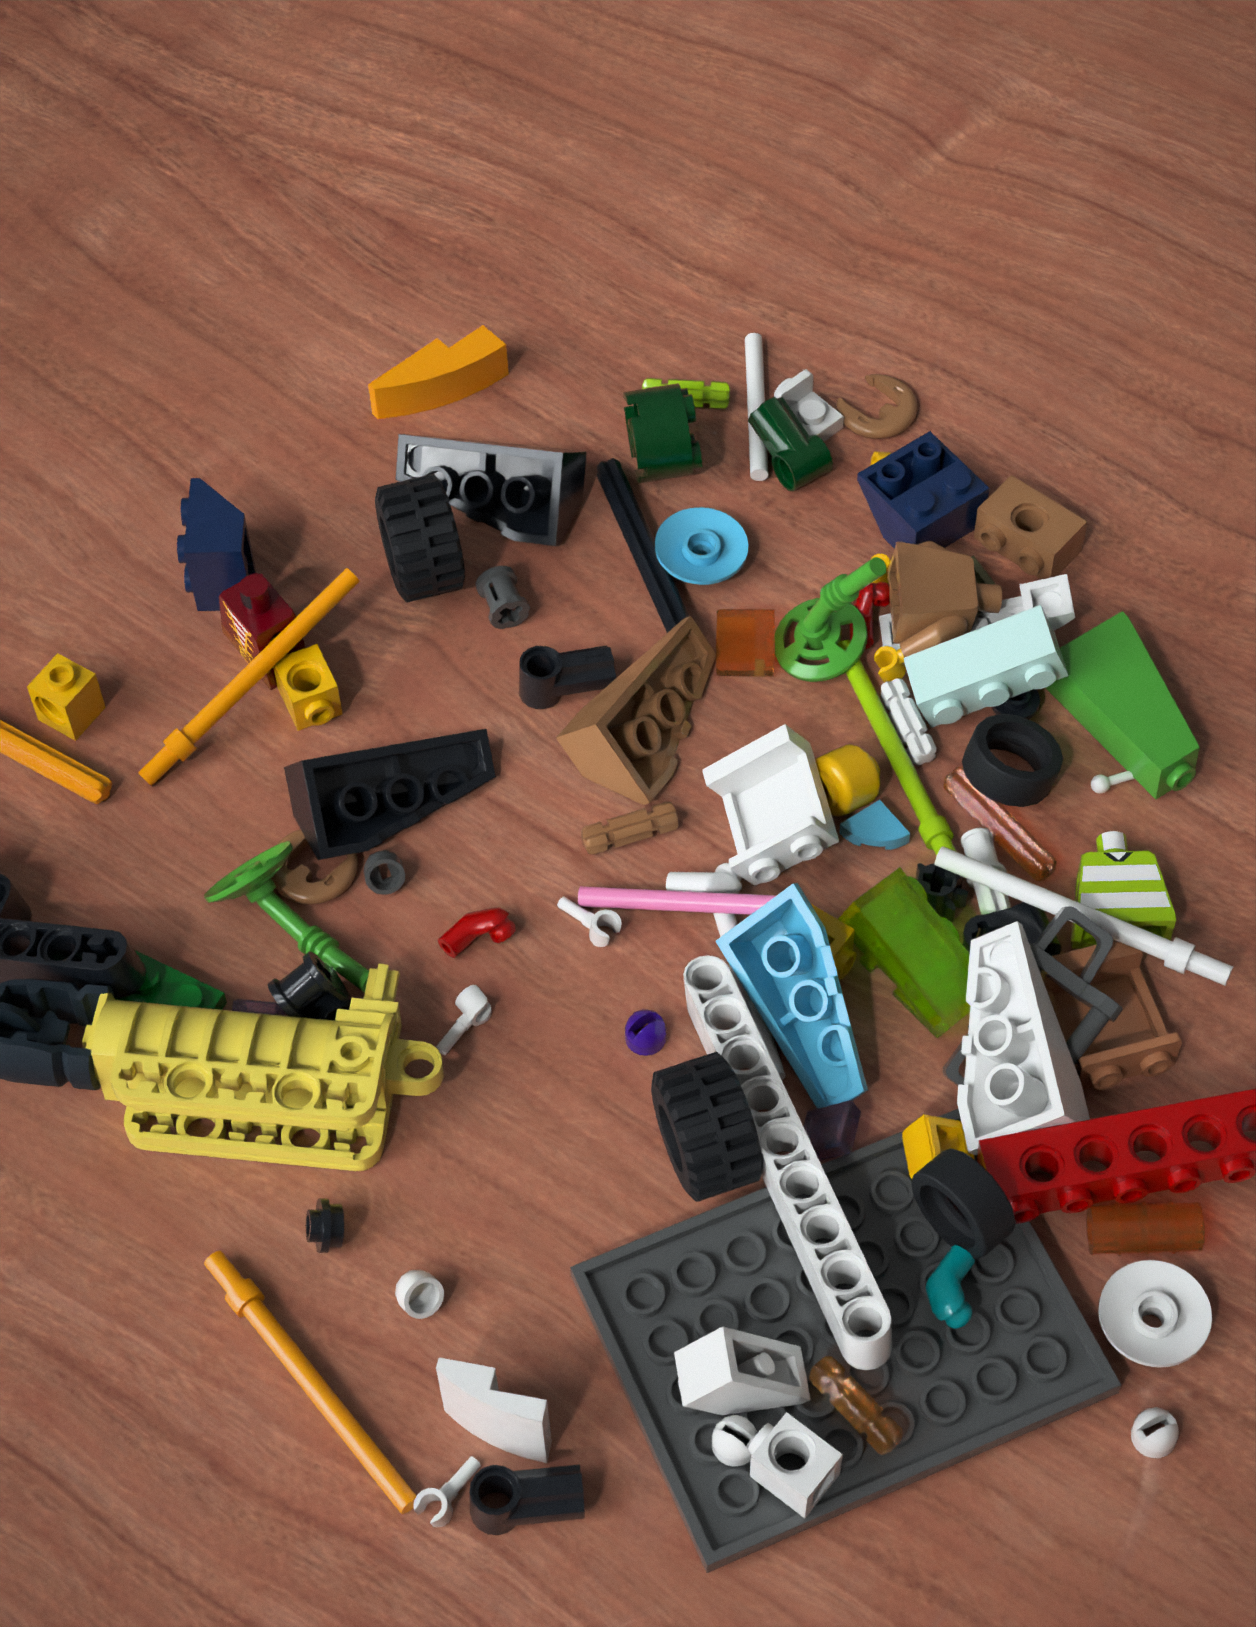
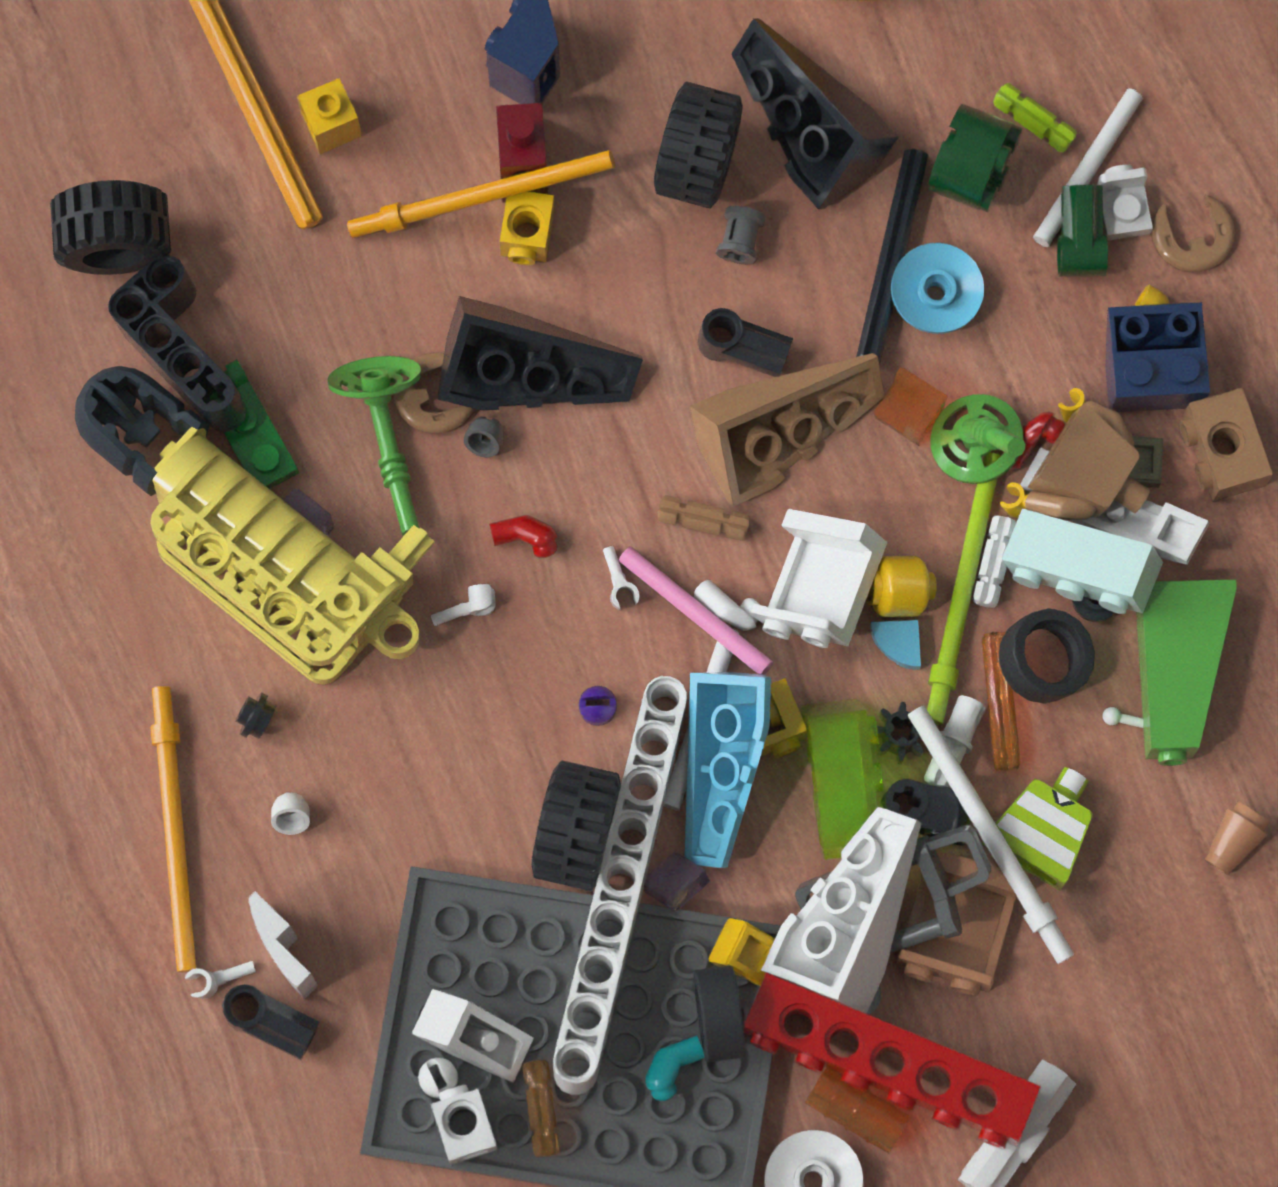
camera: 30 degrees right, 20 degrees up
black piece [267,951,352,1021] -> none

